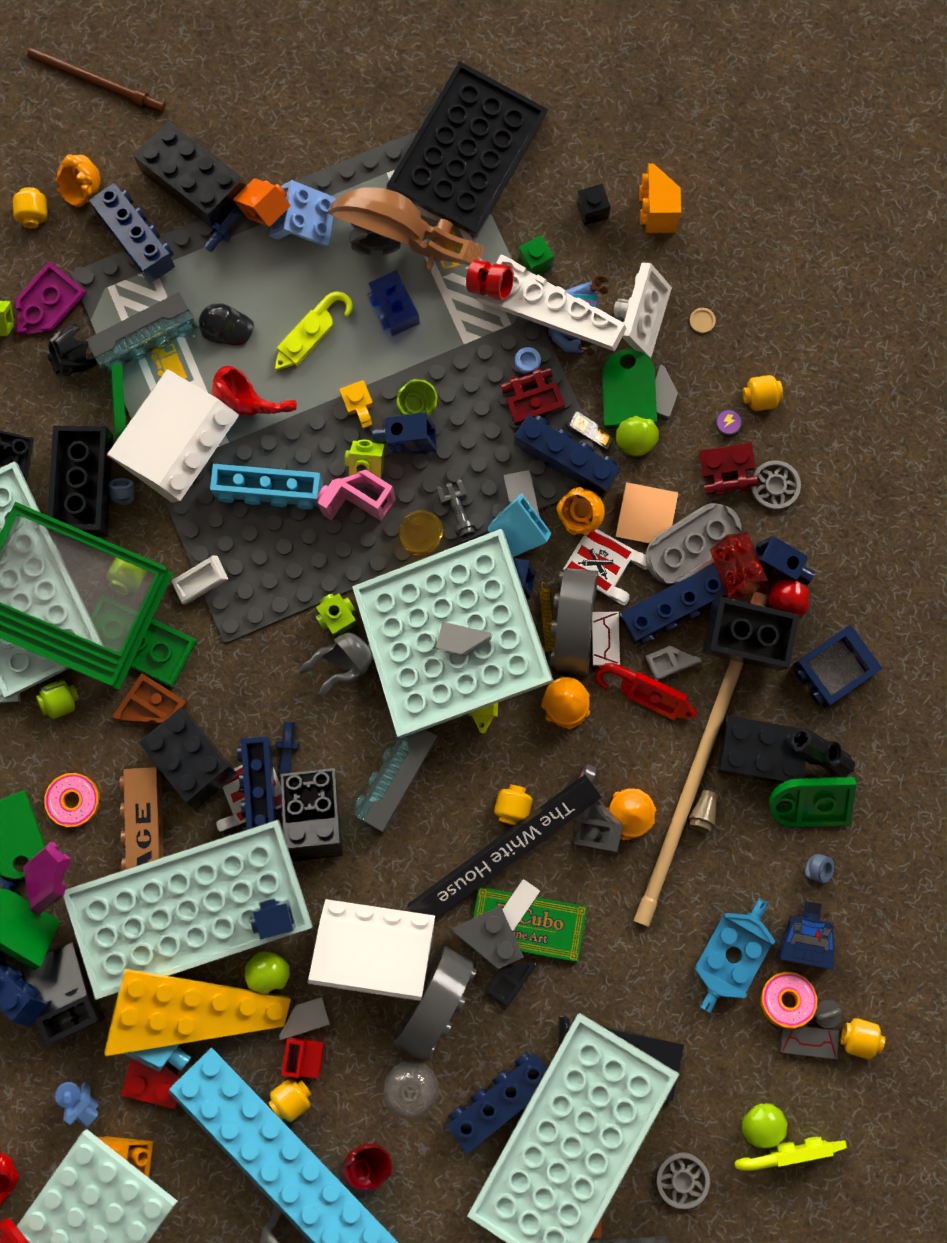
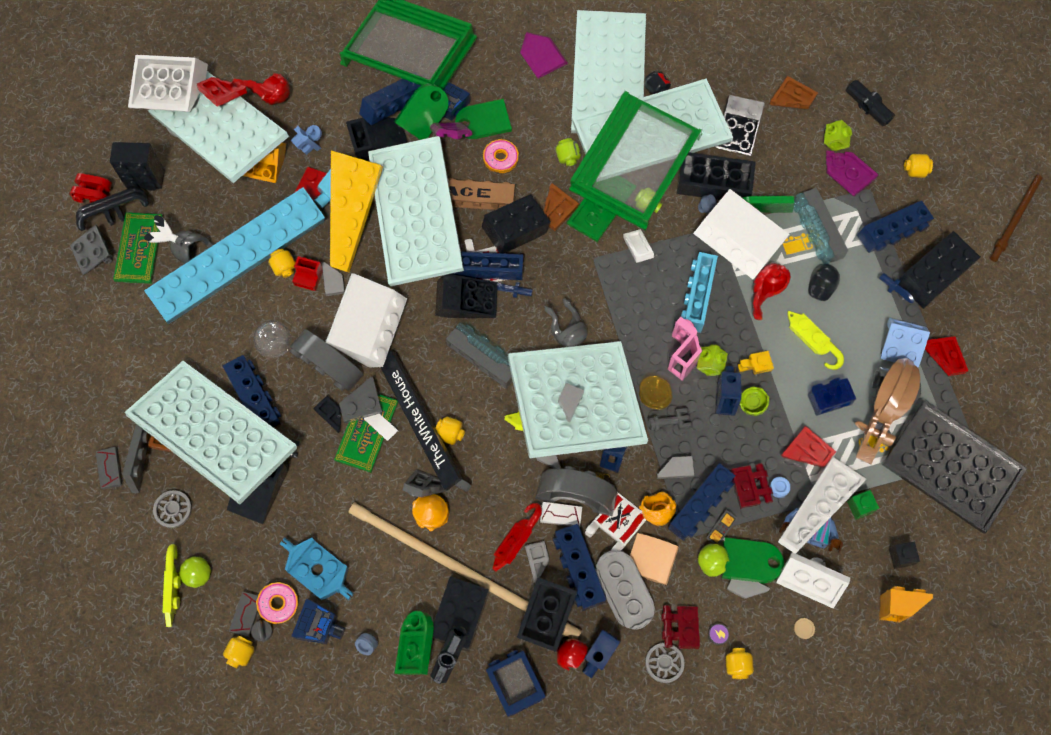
camera: 95 degrees right, 10 degrees down
black helmet [47,324,97,377] -> none
light orange hair [56,154,101,207] -> none
orange brick [233,178,291,227] -> none
lime hair [245,951,290,995] -> none
dark blue brick [250,899,296,940] -> none
lime brick [316,593,358,638] -> none
dark red hair [343,1143,393,1192] -> none
red wheel [466,259,514,300] -> none
medium azure torso [488,493,551,557] -> none
light orange hair [541,676,590,729] -> none
dark tan cone [688,790,718,833] -> none
clear red brick [710,532,768,598] -> none
none -> red wing [781,426,836,468]
none -> red wing [925,336,969,376]

